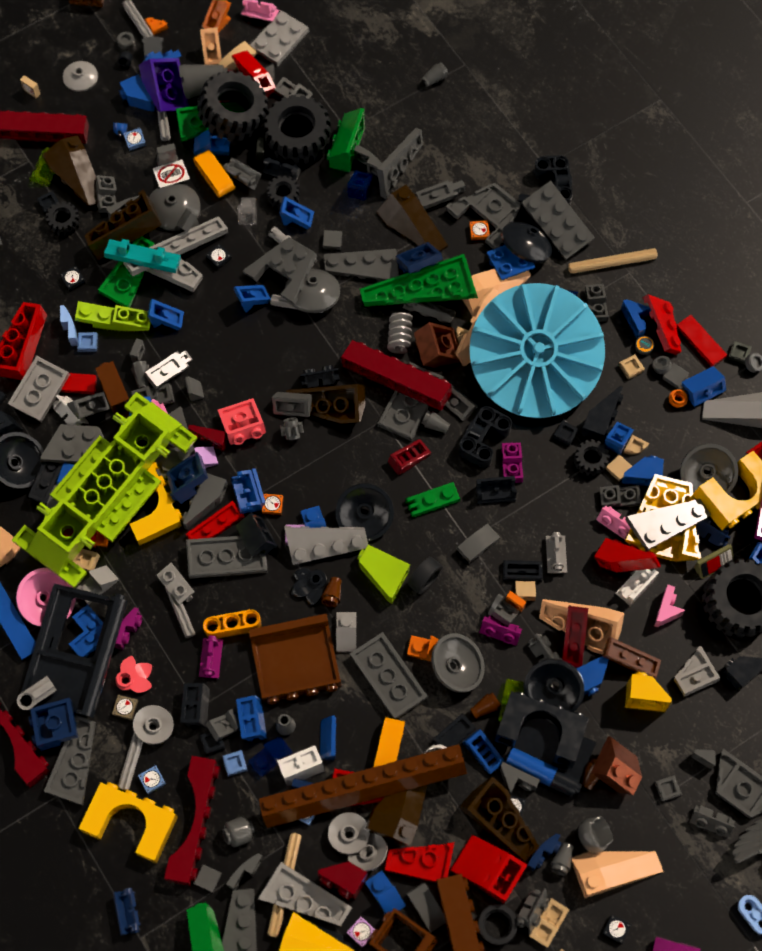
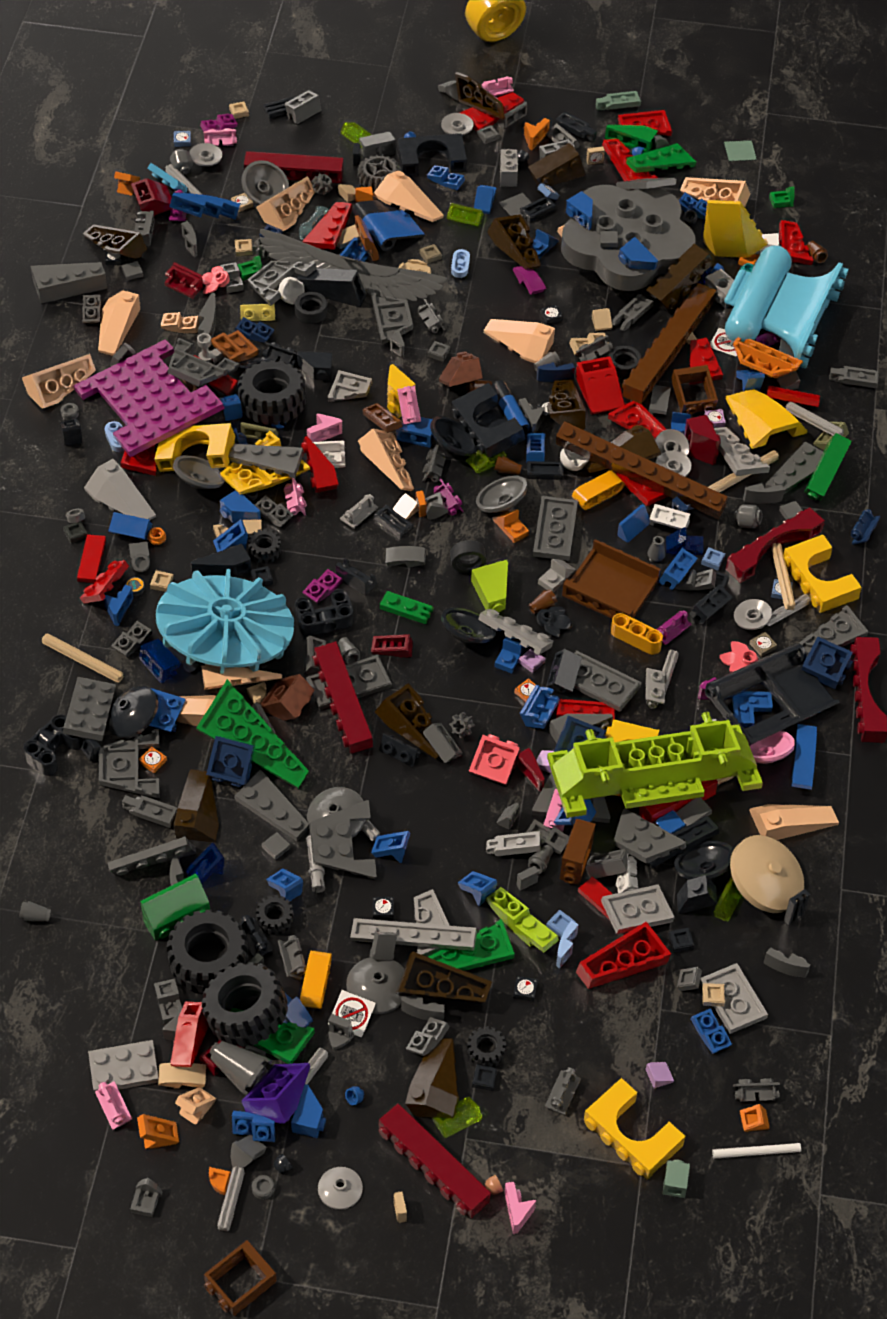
camera: 140 degrees left, 15 degrees down
light grey piece [17,676,57,710] -> none
teal hinge [104,239,181,274] -> none
tile [123,128,146,151] -> none
clear brick [237,198,257,225] -> none
light grey piece [387,312,413,354] -> none
dark red plate [562,606,589,668] -> none
dark grey hair [578,816,613,853] -> none
none -> bright pink hinge [397,386,421,424]
none -> tan axle [771,543,795,610]

